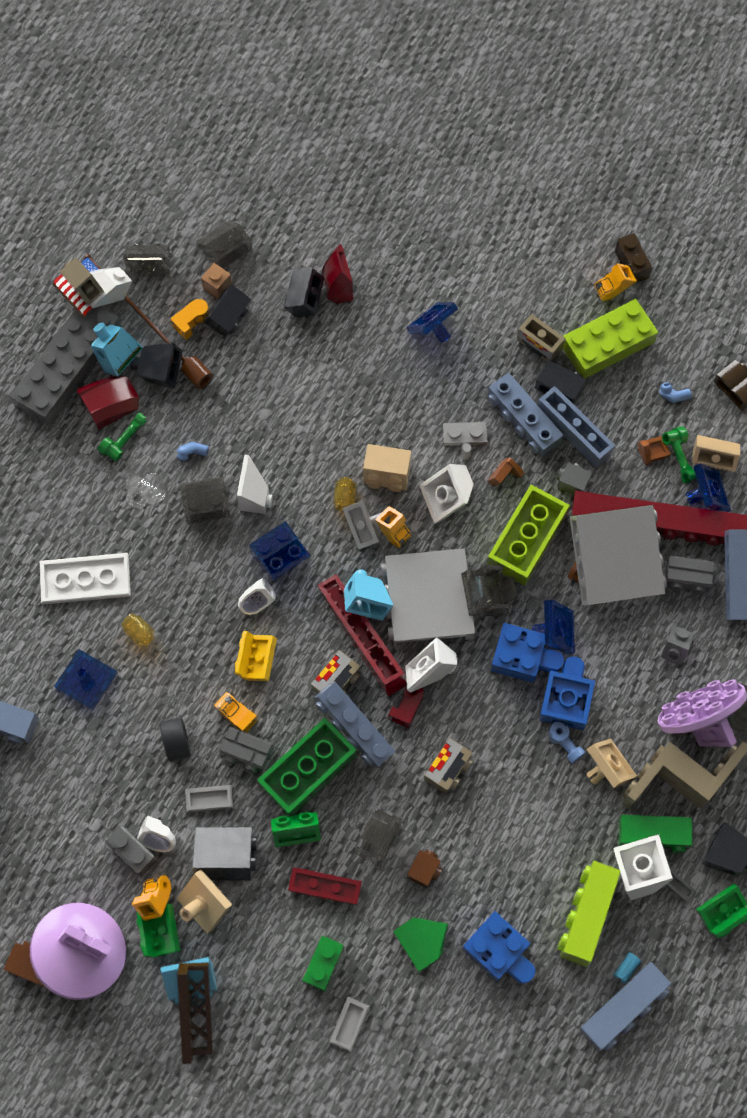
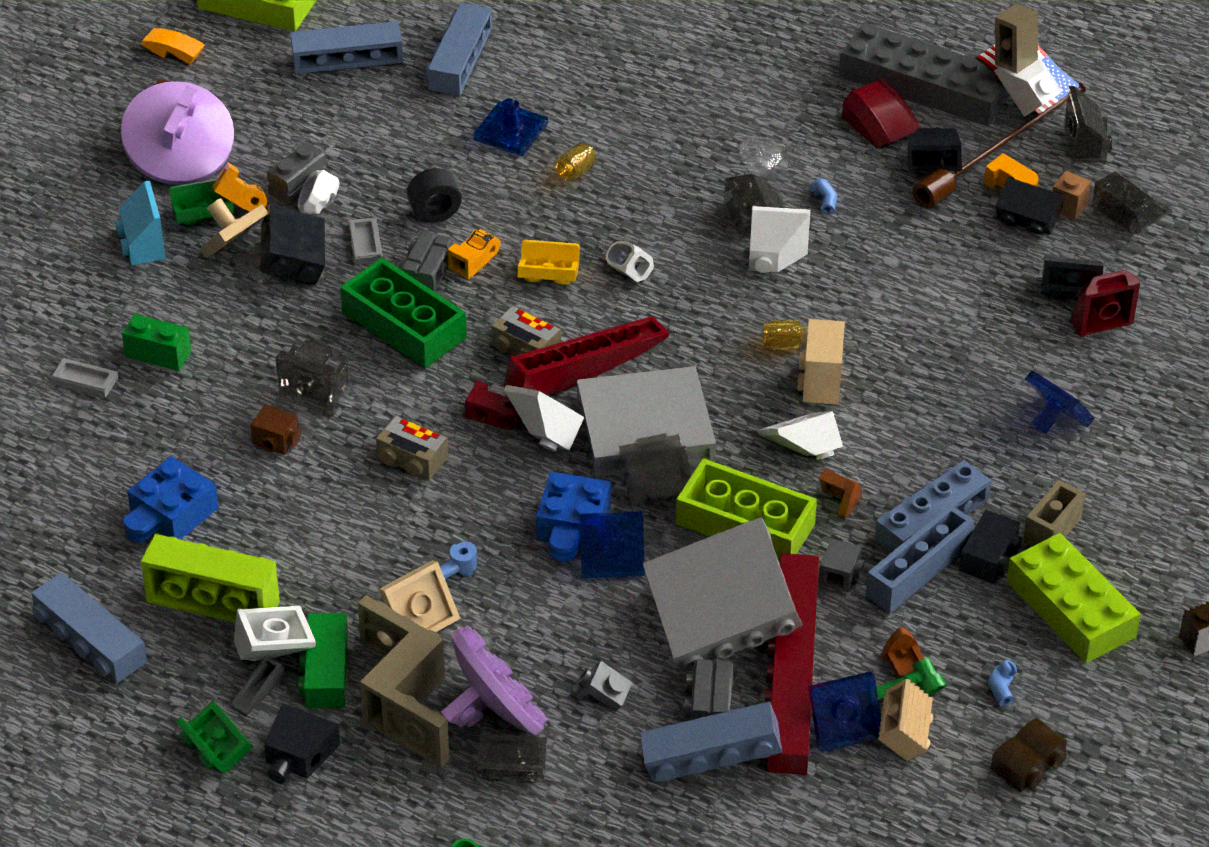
camera: 85 degrees right, 25 degrees down
white tile [40,553,131,605] -> none
medium azure torso [91,323,143,376] -> none
green brick [97,412,147,462] -> none
dark brown fence [177,962,213,1064] -> none
clear blue slope [249,521,311,581] -> none
green bracket [271,812,321,848] -> none
dark red plate [288,867,362,906] -> none
sand blue brick [314,682,395,767] -> none
light grey plate [343,500,390,549] -> none
medium azure torso [344,570,393,621] -> none
light orange leg [375,506,411,548] -> none
green slope [393,917,449,972] -> none
light grey plate [443,422,487,460] -> none
blue brick [539,657,595,731] -> none
light orange leg [594,264,637,301] -> none
medium azure piece [613,953,641,984] -> none

